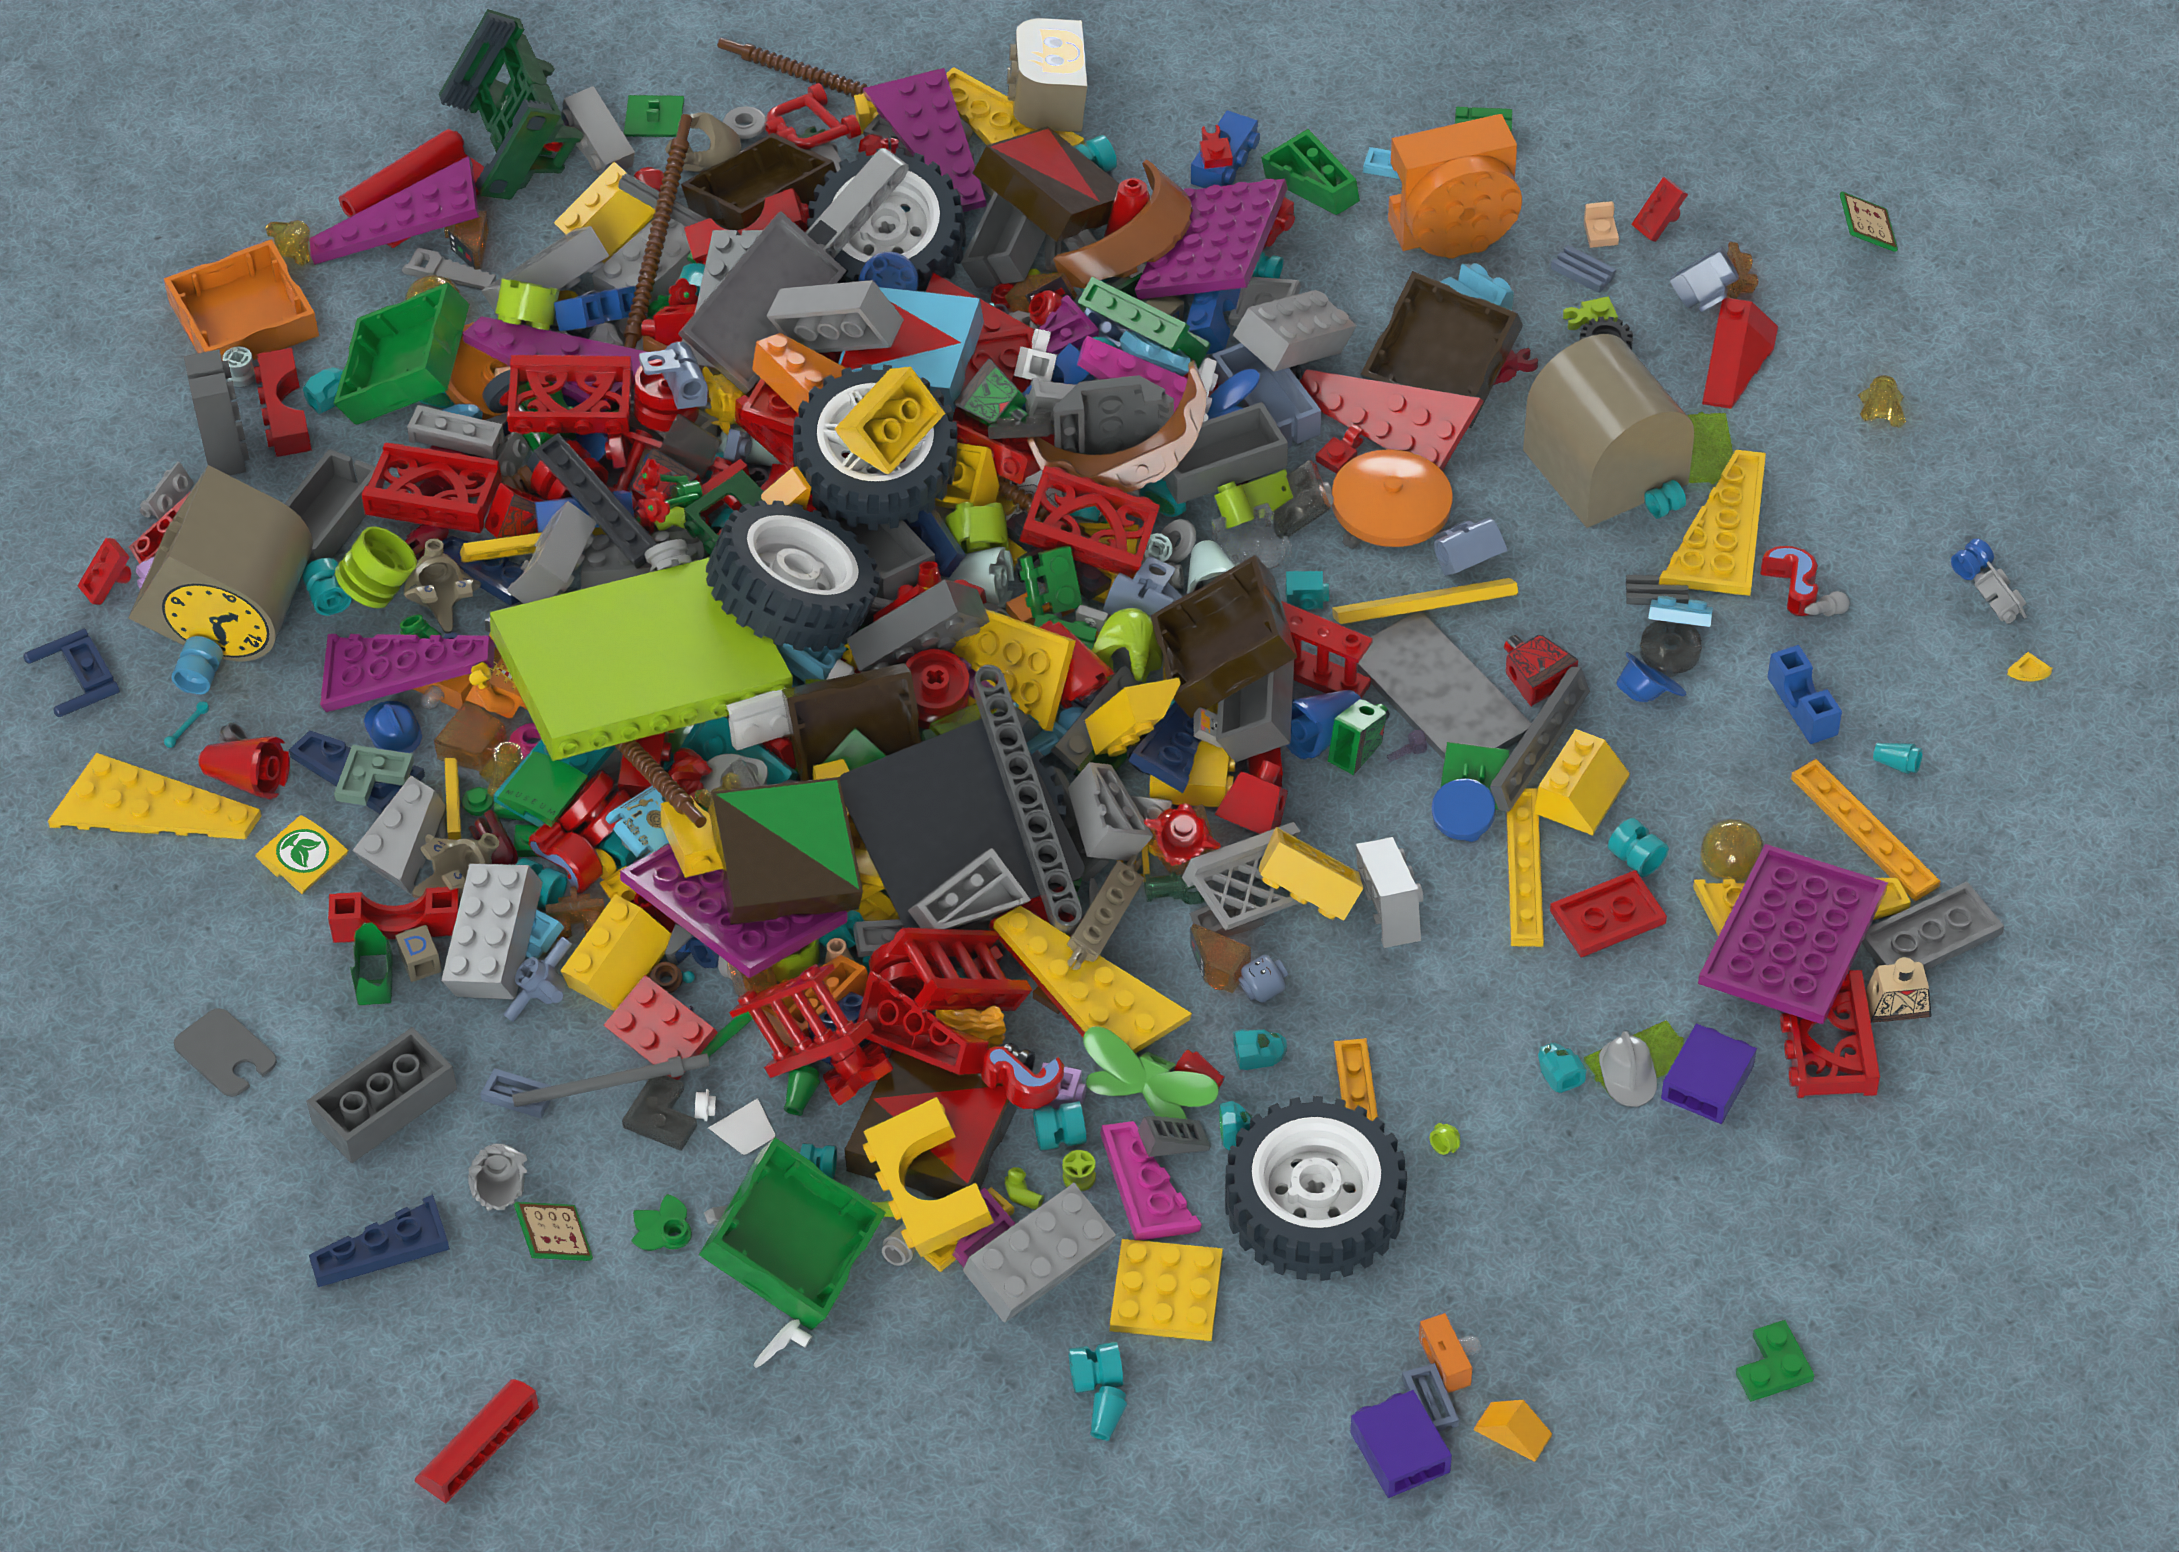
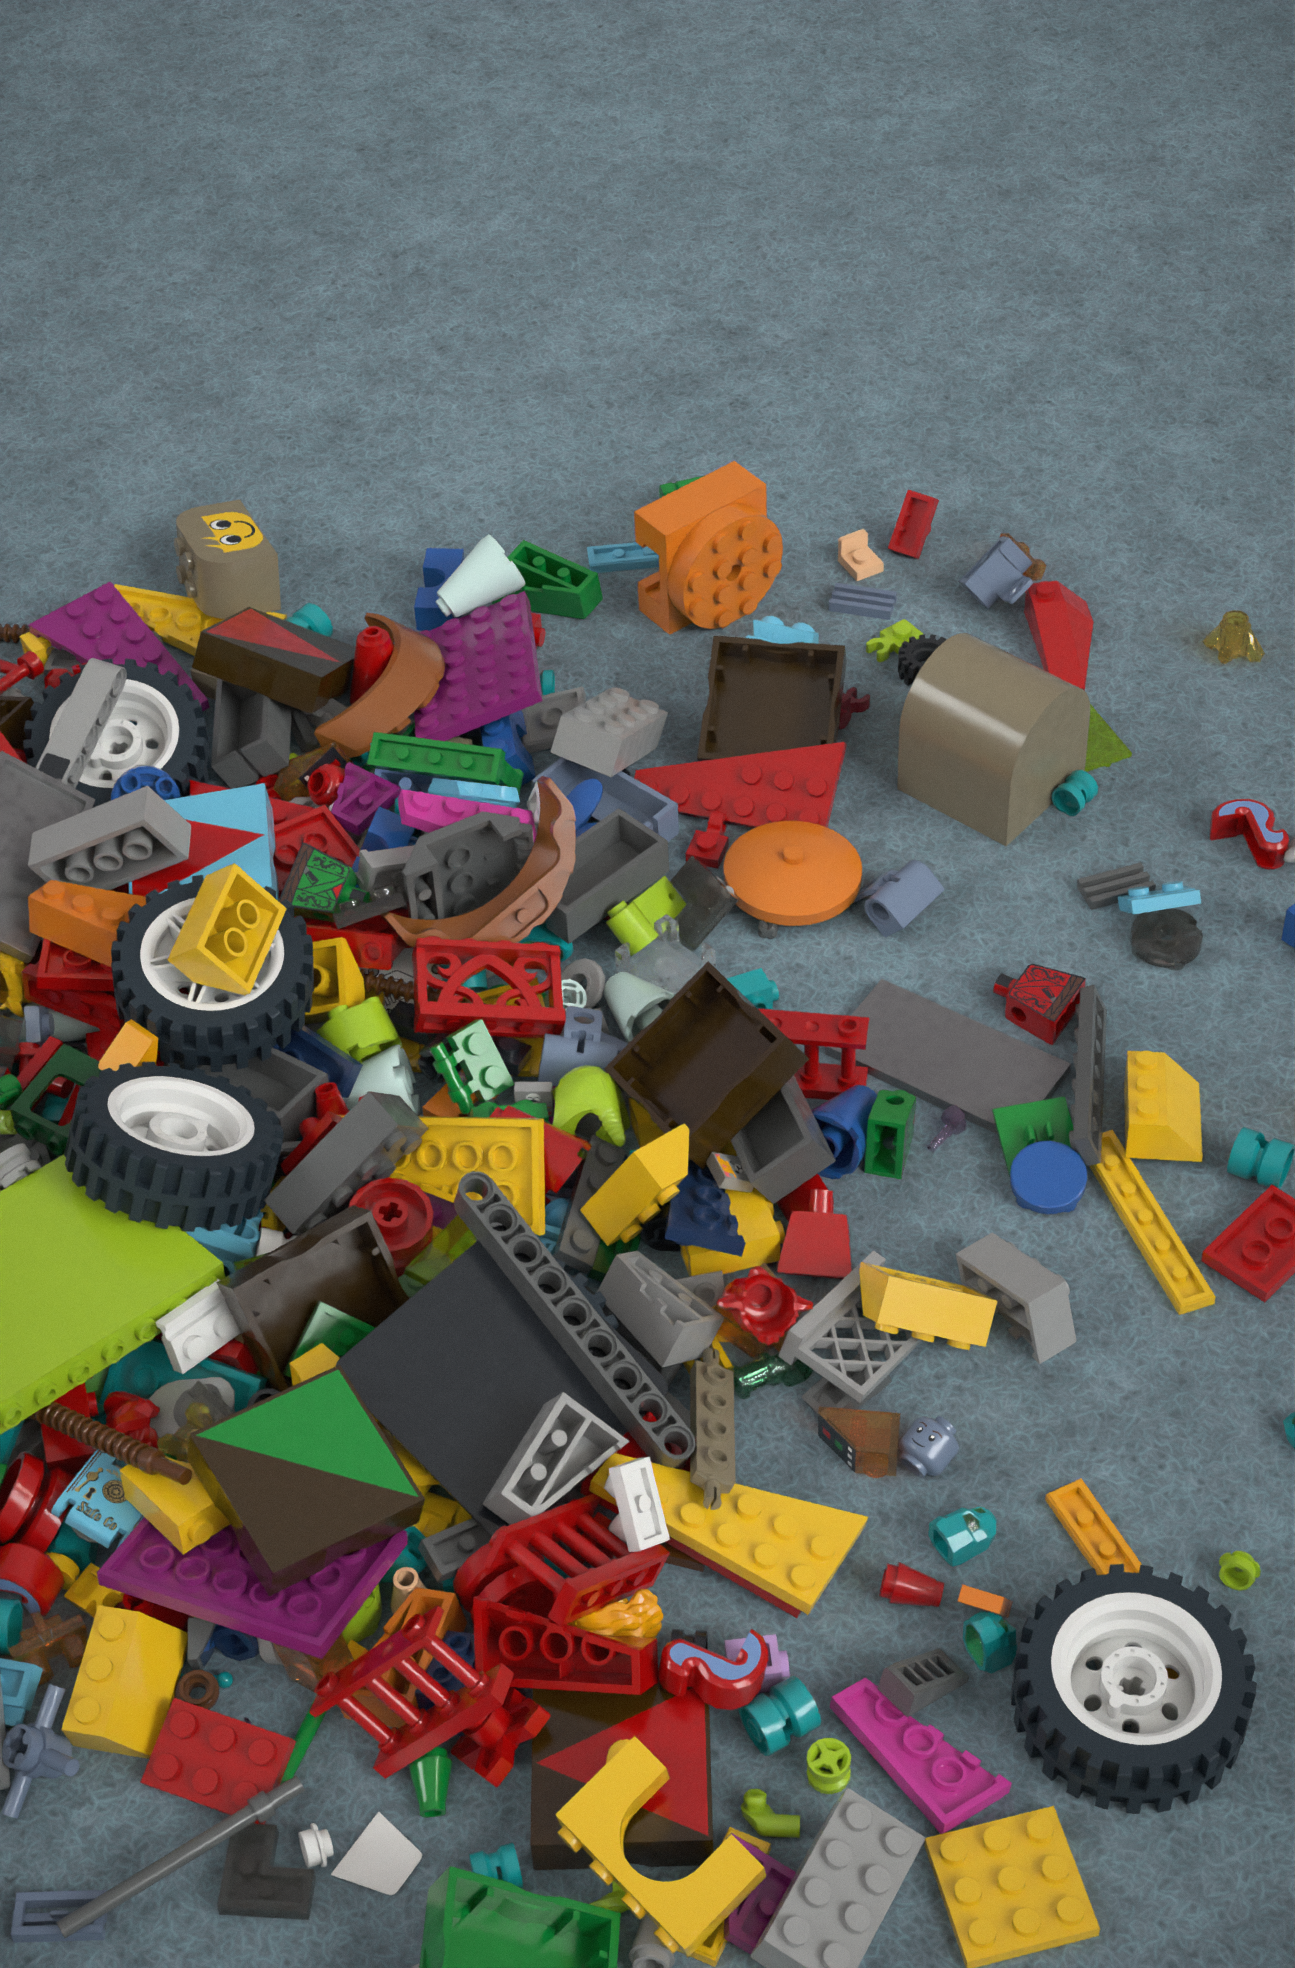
camera: 20 degrees left, 5 degrees down
white brick [1014,328,1057,382] -> none
bright green piece [1083,1026,1219,1119] -> none
red plate [1200,125,1233,169] -> none
yellow tile [1332,578,1518,624] -> none
blue piece [1616,652,1686,702] -> none
yellow wing [1659,450,1766,596] -> none
piece [1839,191,1898,252] -> none
none -> light aqua cone [435,534,526,618]
none -> white tile [604,1457,670,1552]
none -> orange tile [958,1584,1013,1618]

